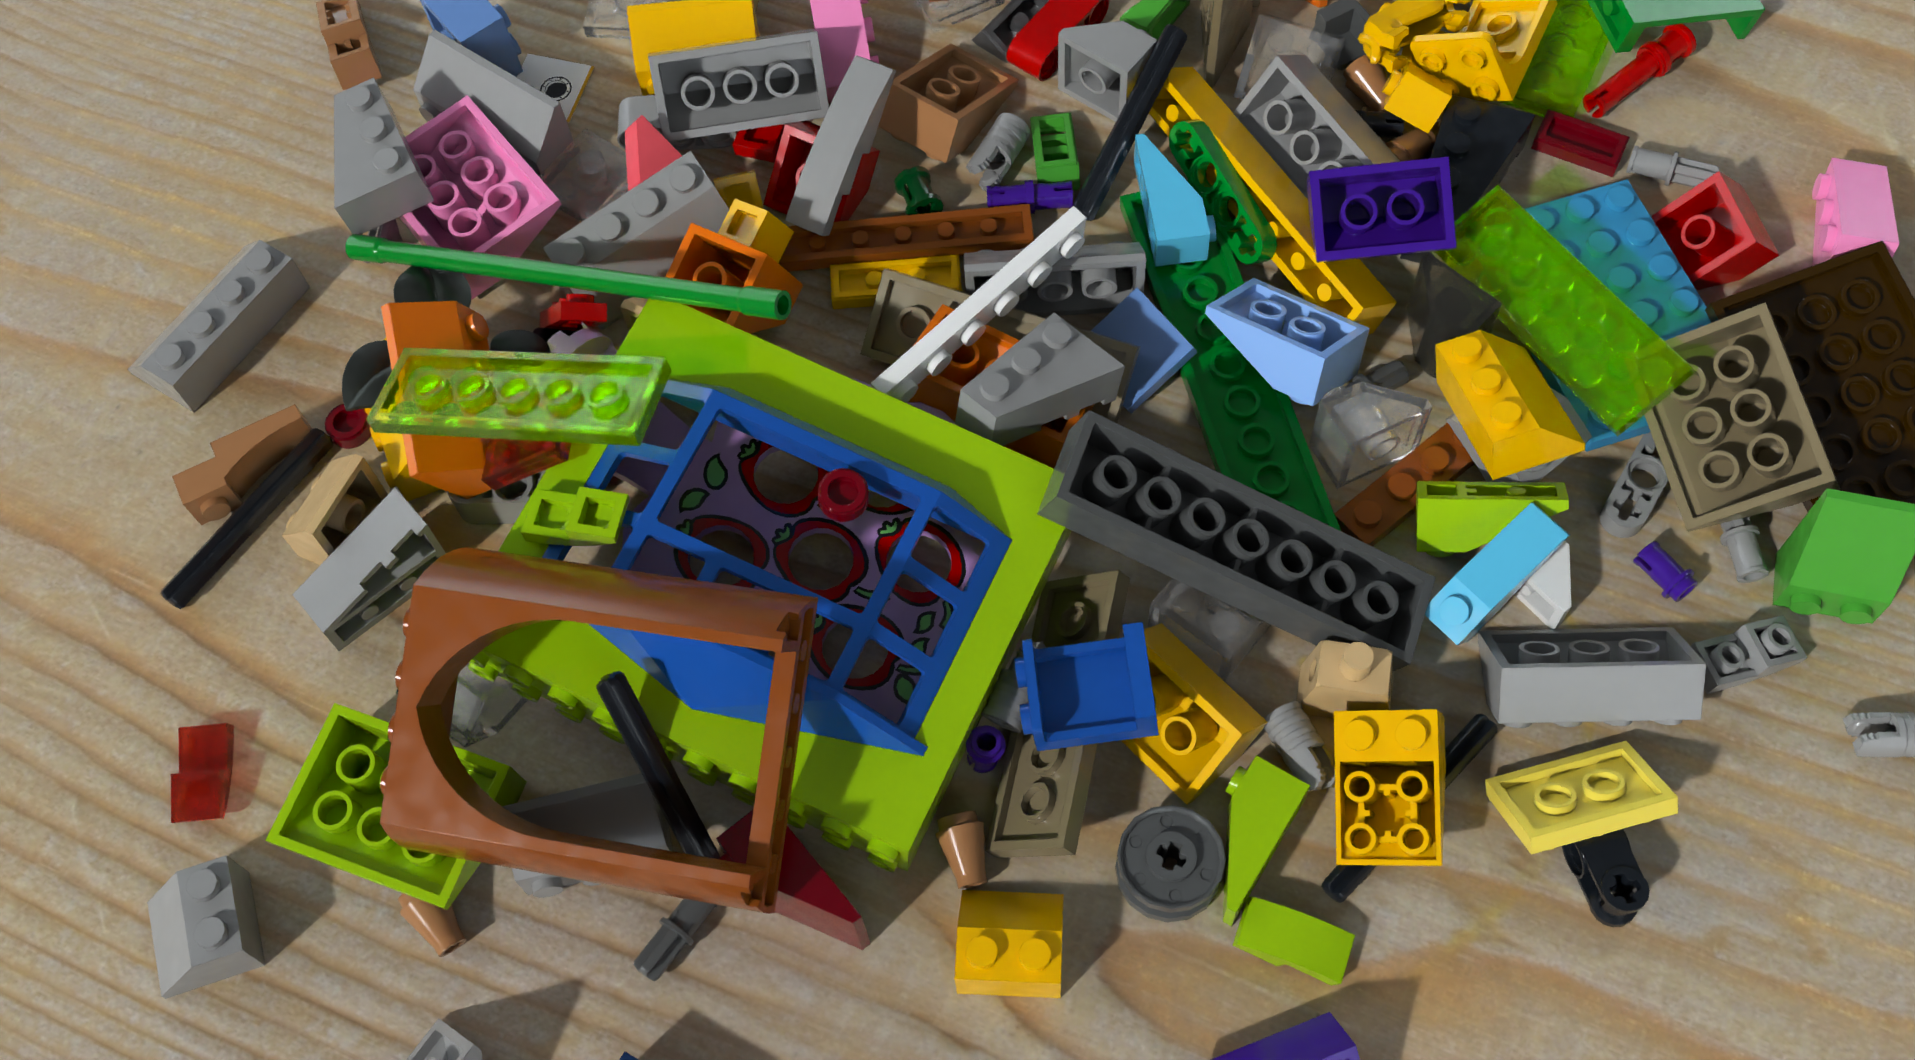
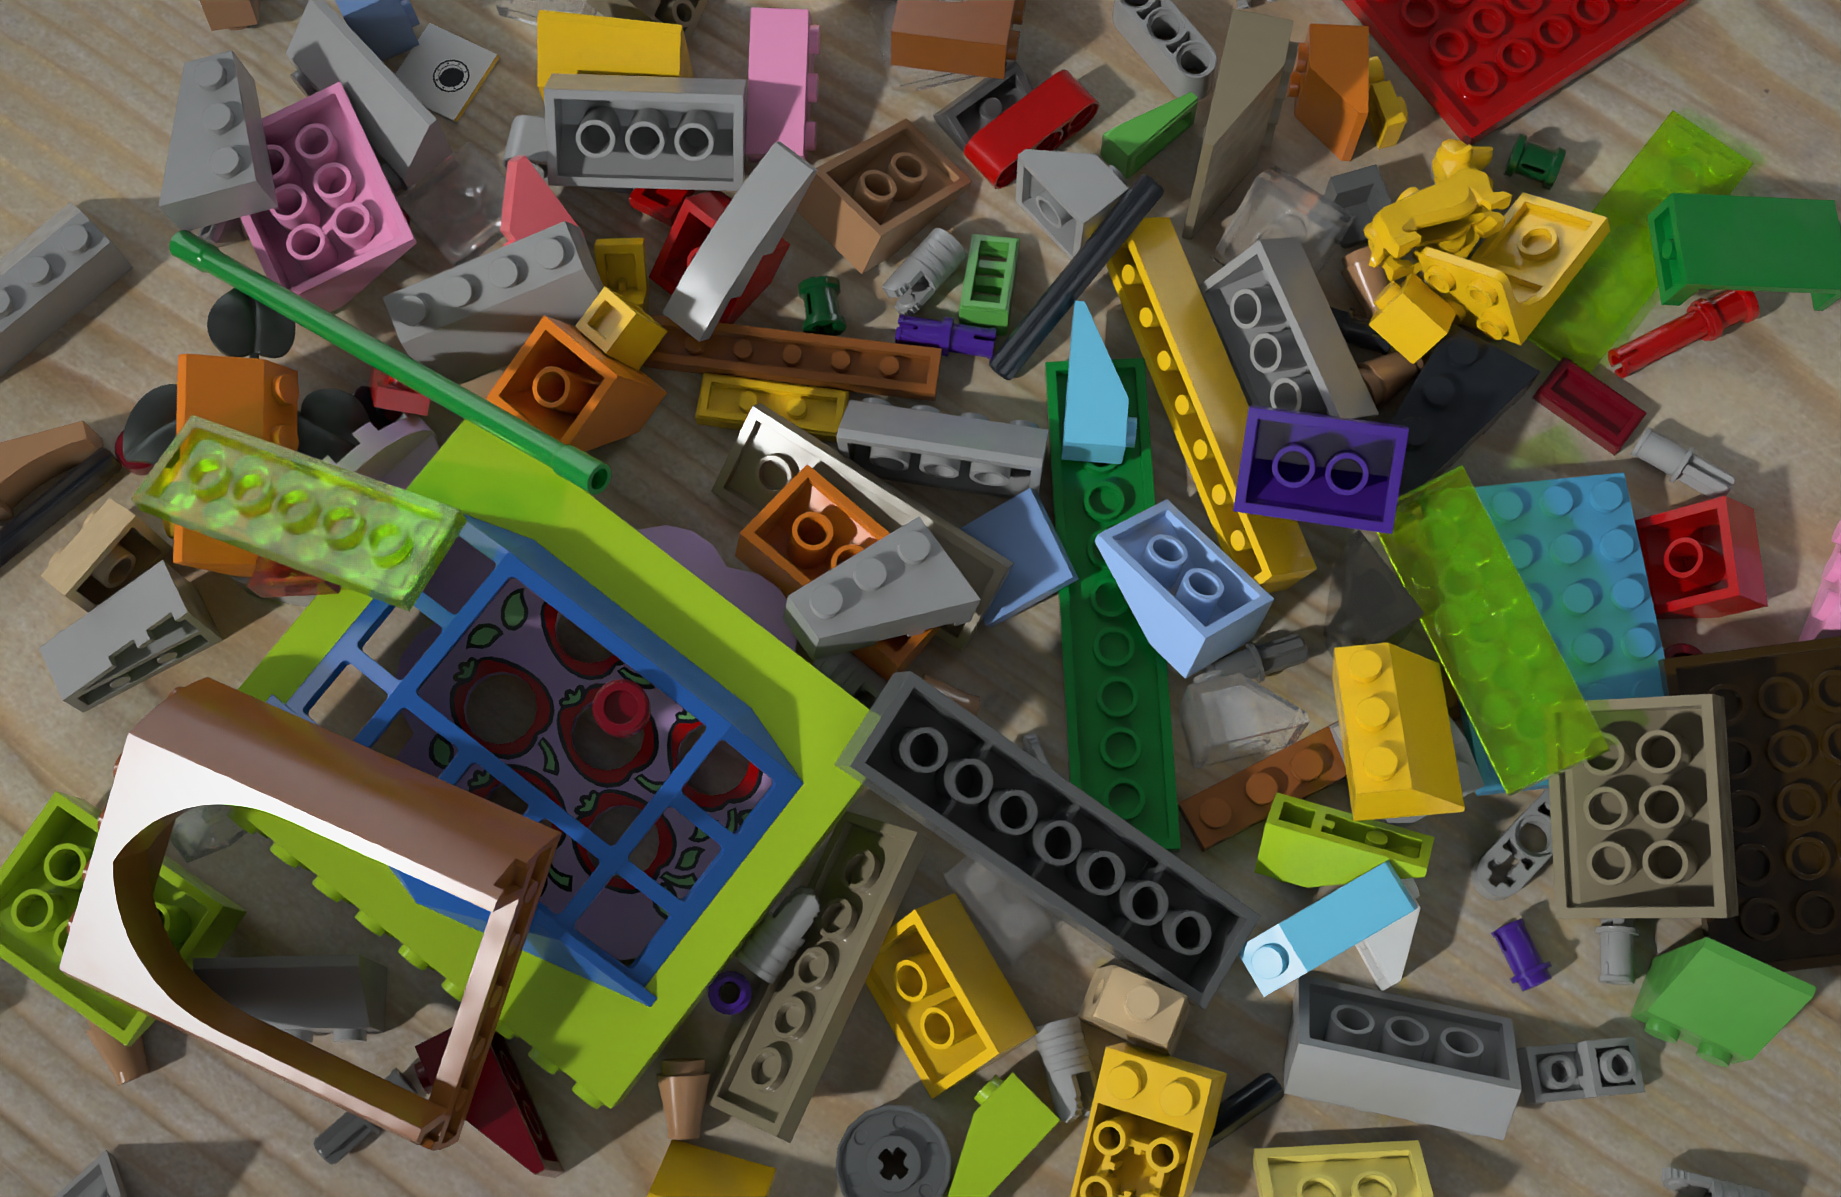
camera: 10 degrees right, 10 degrees up
lime slope [521,486,630,546] -> none
black axle [596,671,720,859] -> none
white plate [871,206,1087,403] -> none
blue panel [1014,622,1159,751] -> none
green beam [1169,120,1277,264] -> none

